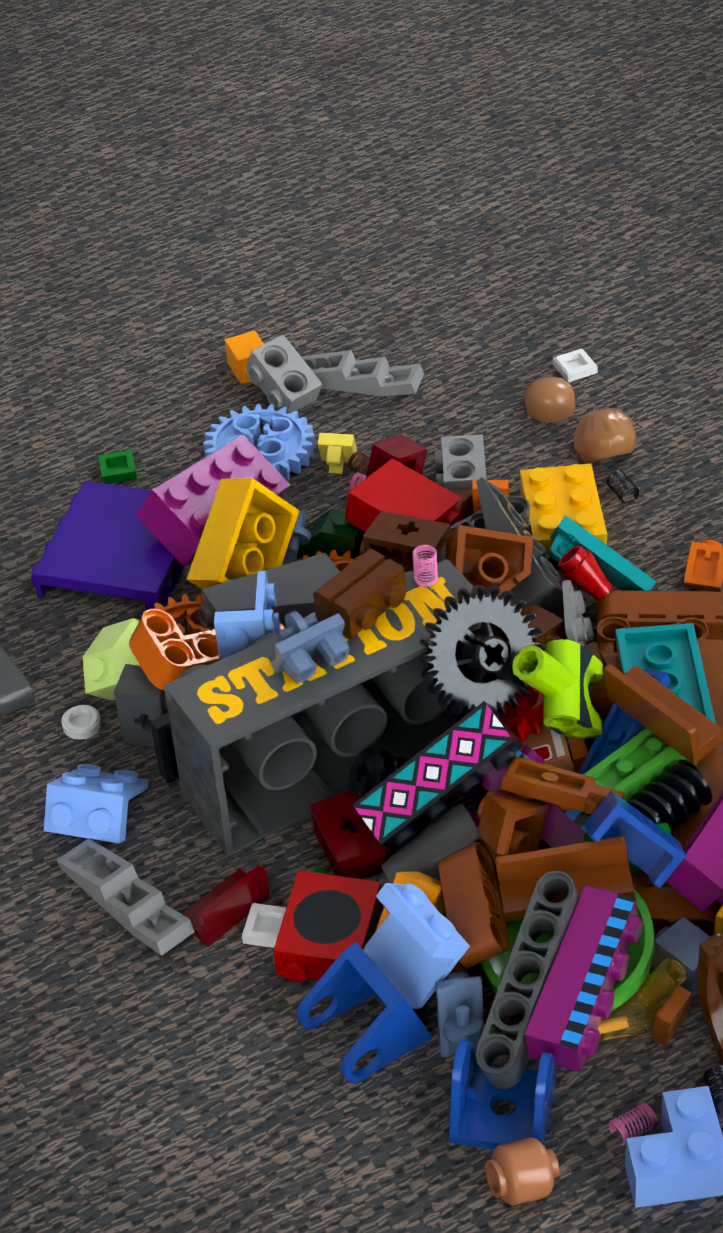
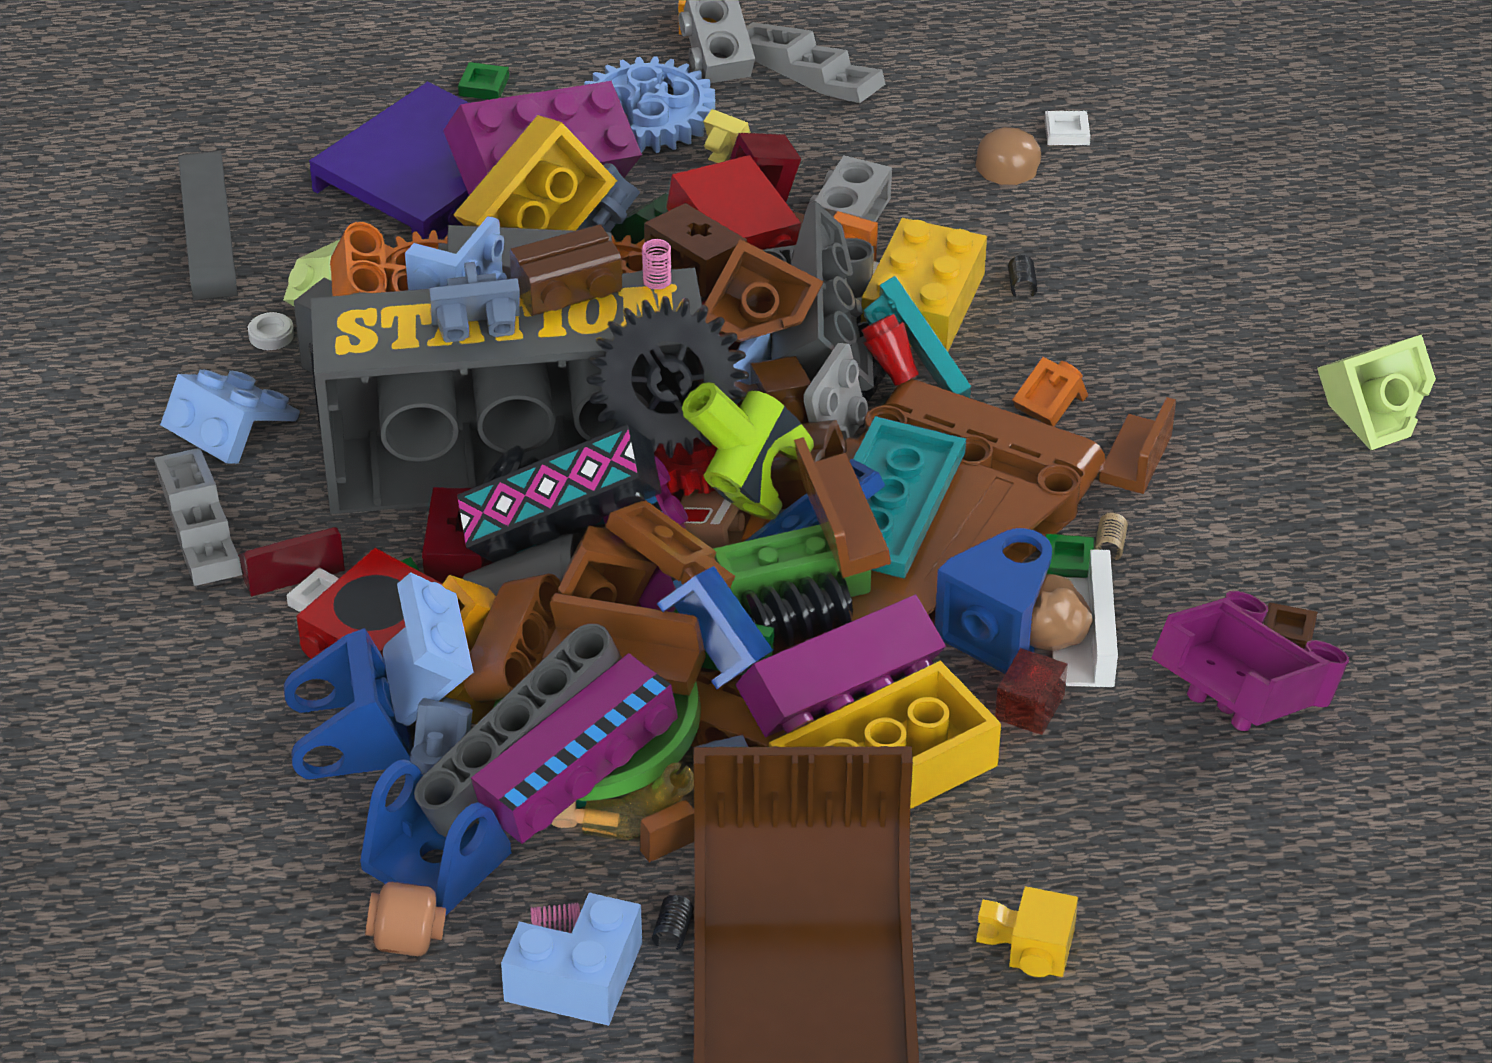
camera: 20 degrees right, 0 degrees up
medium nougat hair [574,408,637,463] -> none

